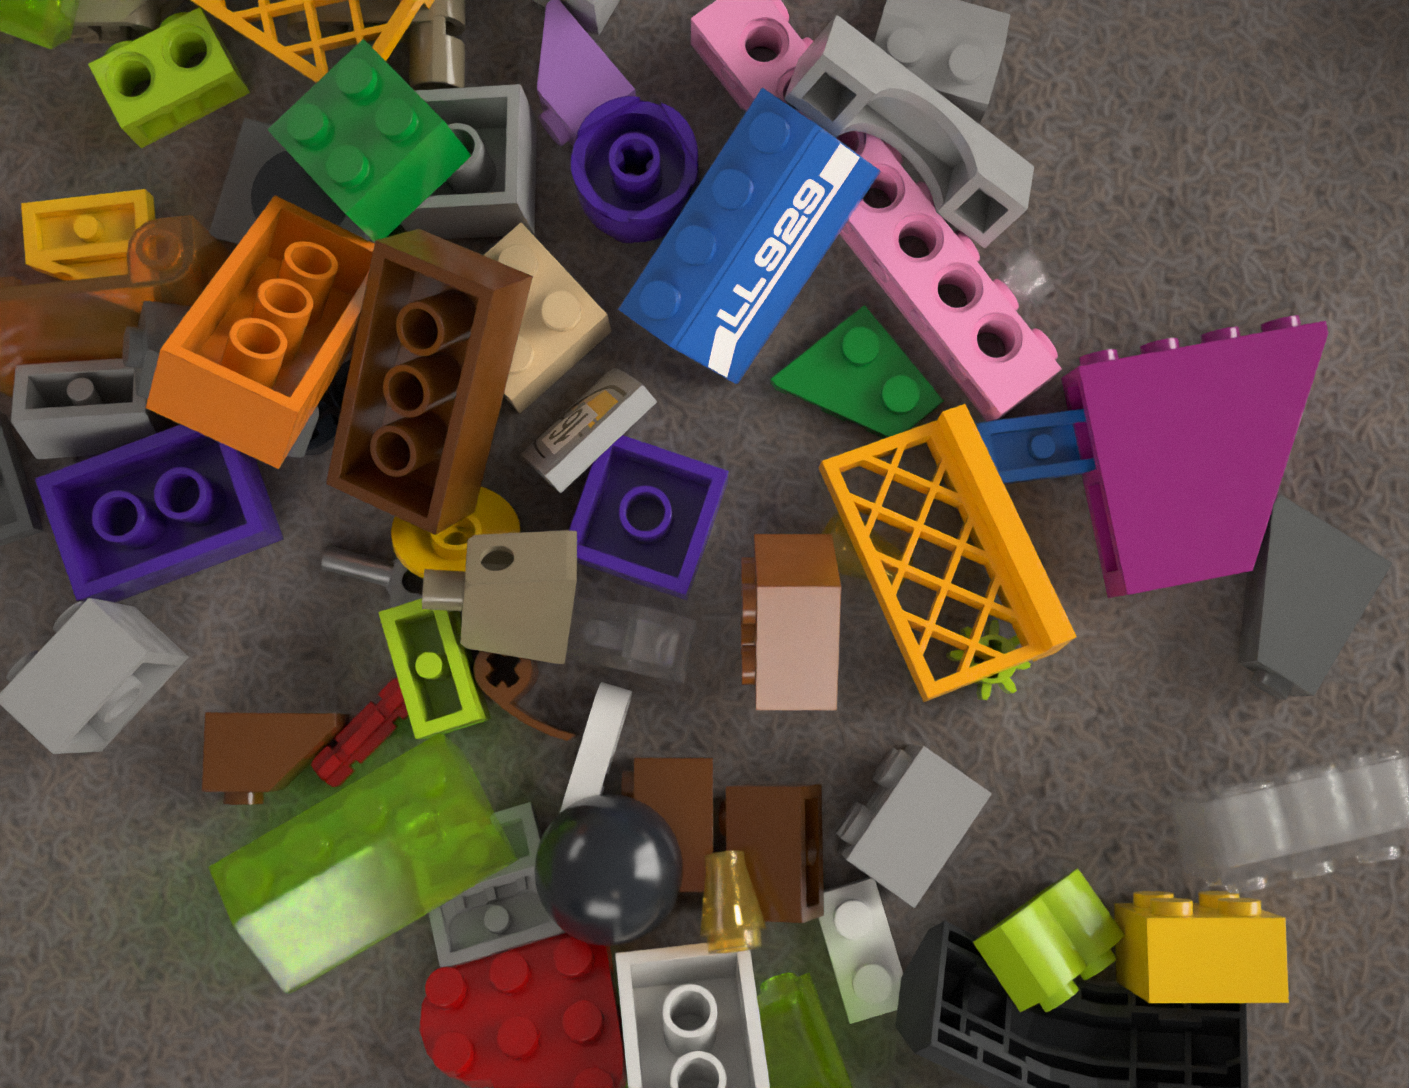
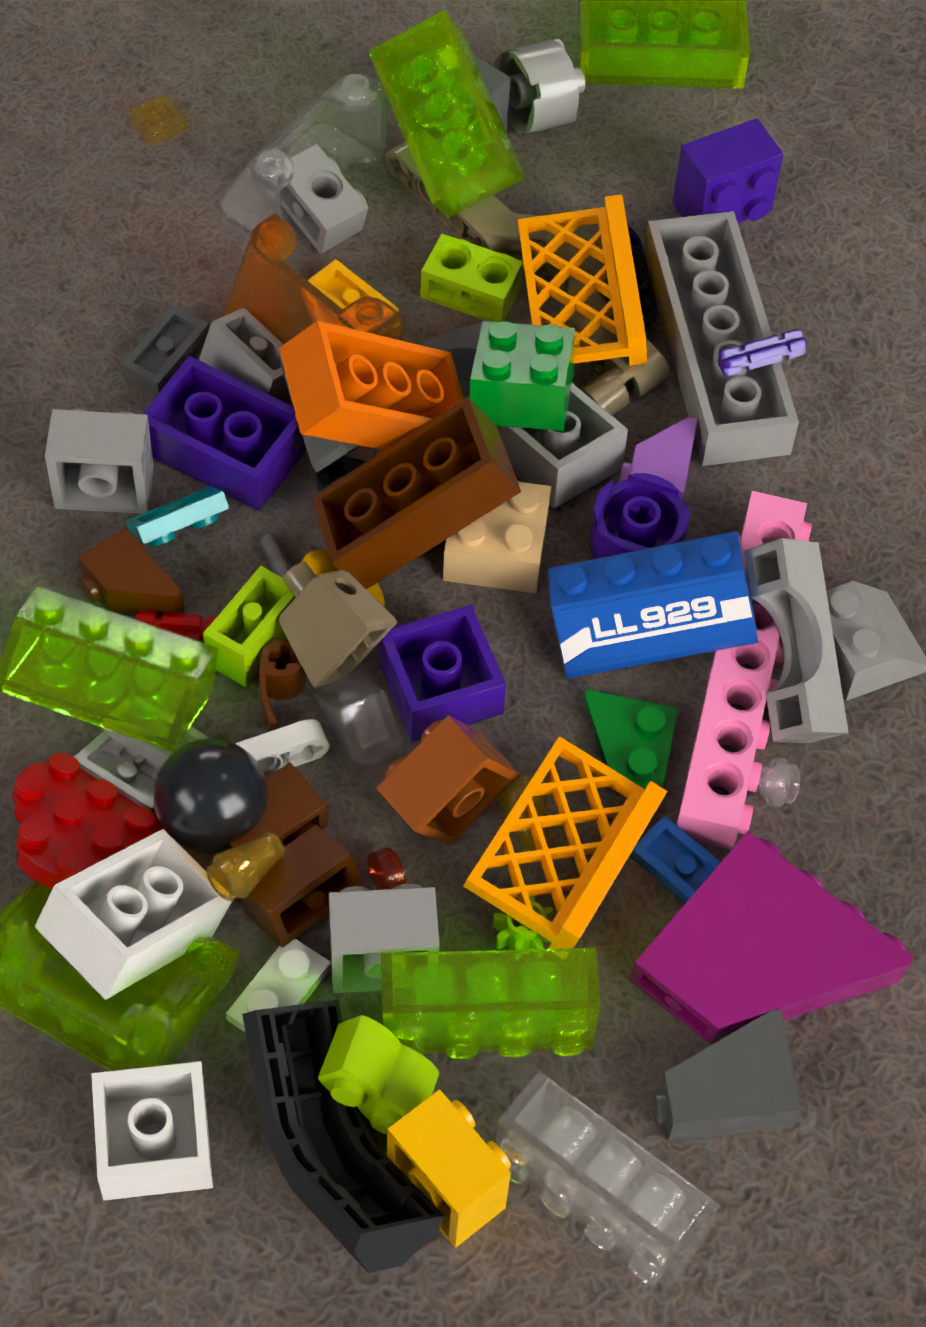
camera: 45 degrees right, 25 degrees down
light grey slope [520,368,657,493] -> none
none -> plate [125,486,229,547]
none -> clear red tile [367,847,407,890]
none -> clear neon green brick [380,948,601,1059]

